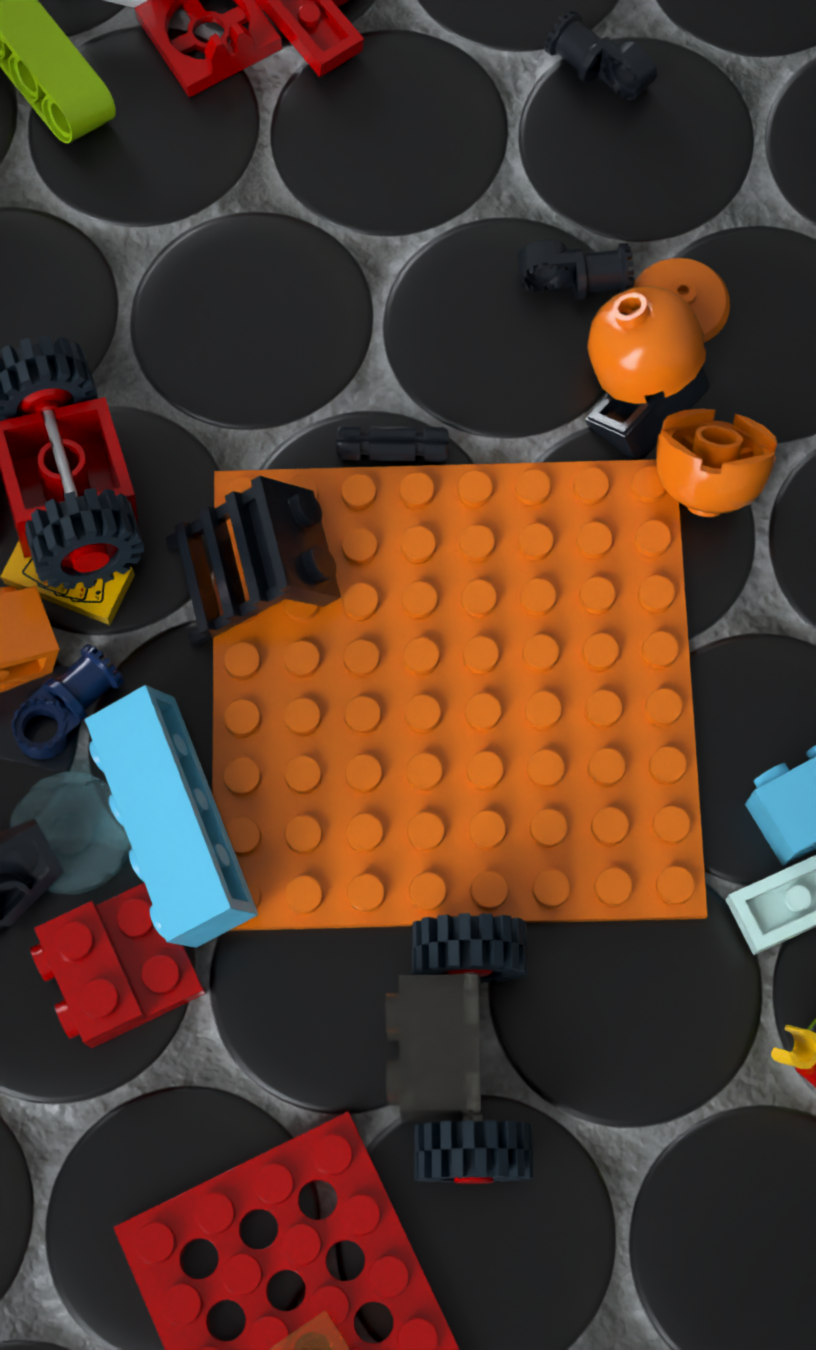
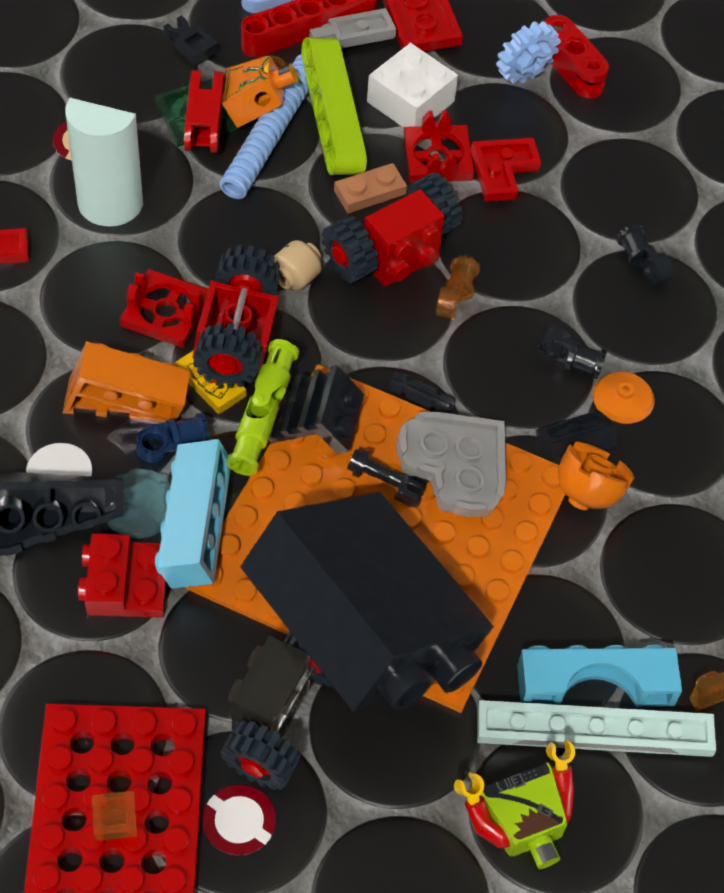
camera: 20 degrees right, 15 degrees down
orange cylinder [587,285,706,404] -> none
none -> sticker [203,785,276,855]
none -> lime piece [226,339,299,476]
none -> black brick [240,492,494,712]
none -> tan head [274,240,322,291]
none -> brick [322,173,463,287]
none -> nougat plate [334,163,407,213]
none -> black hinge [347,449,429,507]
none -> light grey plate [396,412,506,517]
none -> clear orange connector [435,256,480,320]

